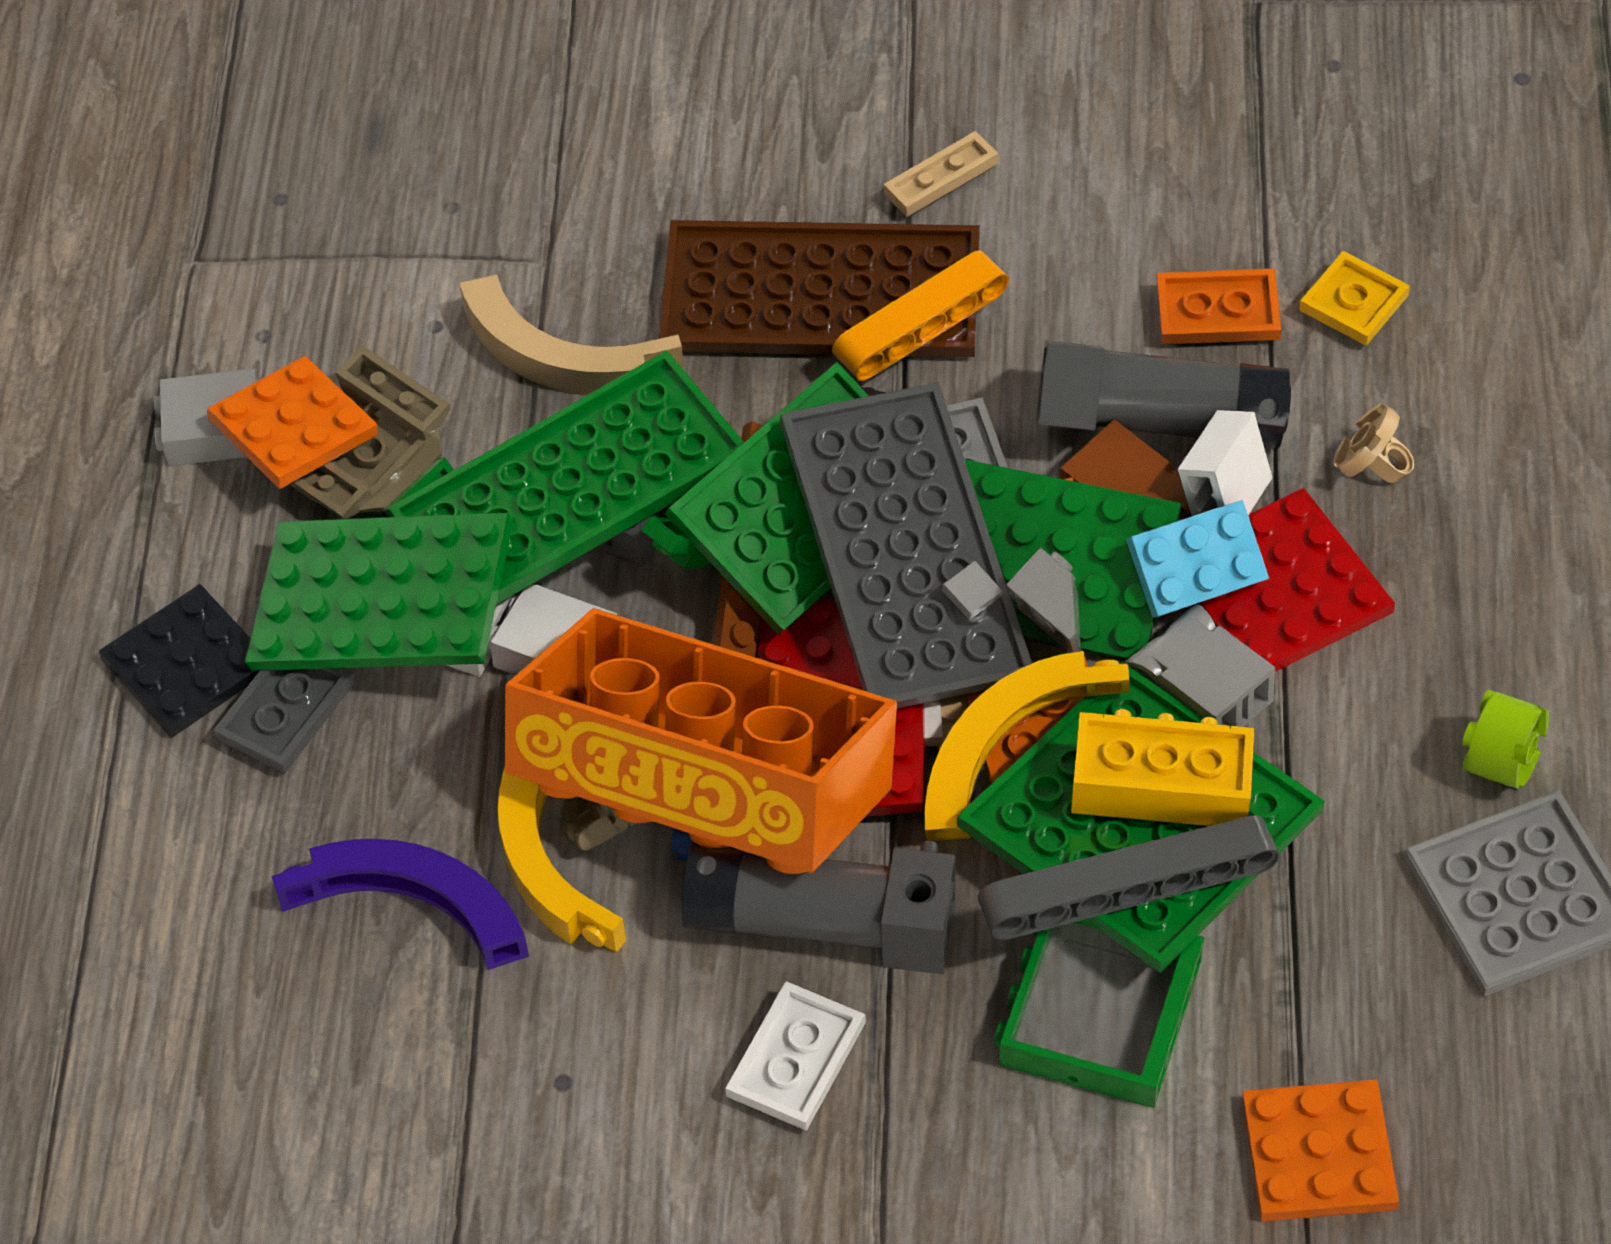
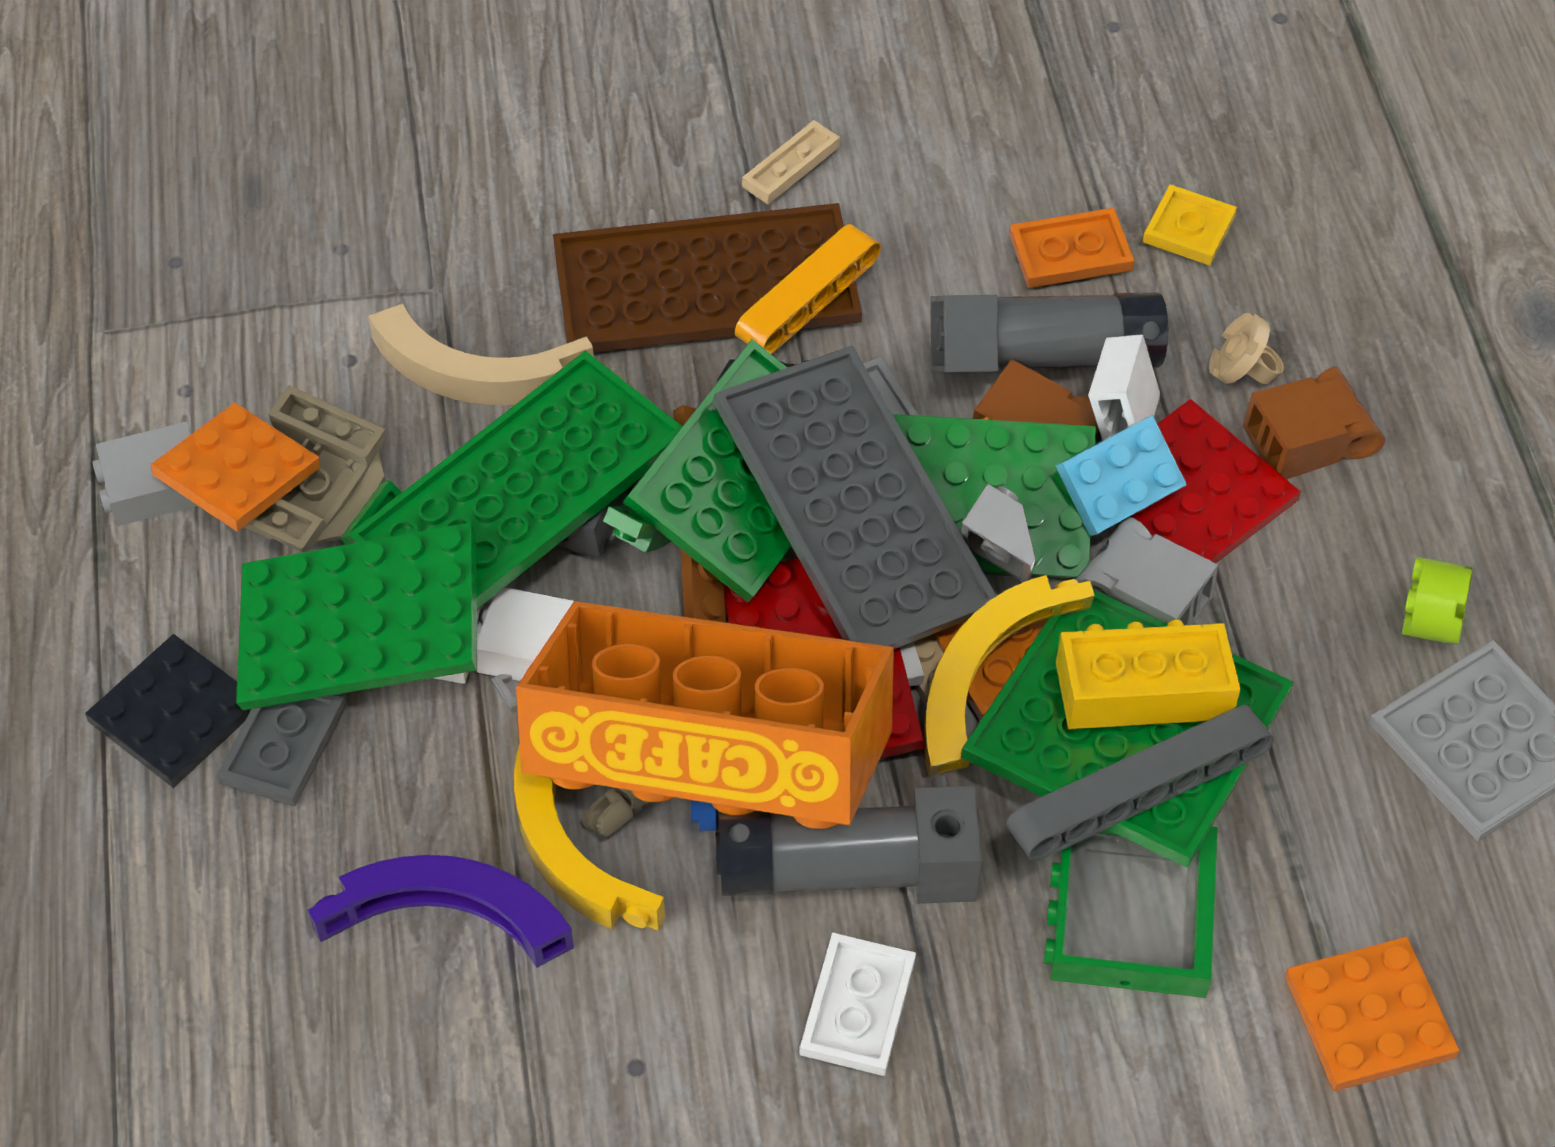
camera: 15 degrees left, 0 degrees up
light grey tile [942,561,1003,620] -> none
none -> dark orange piece [1243,367,1385,479]

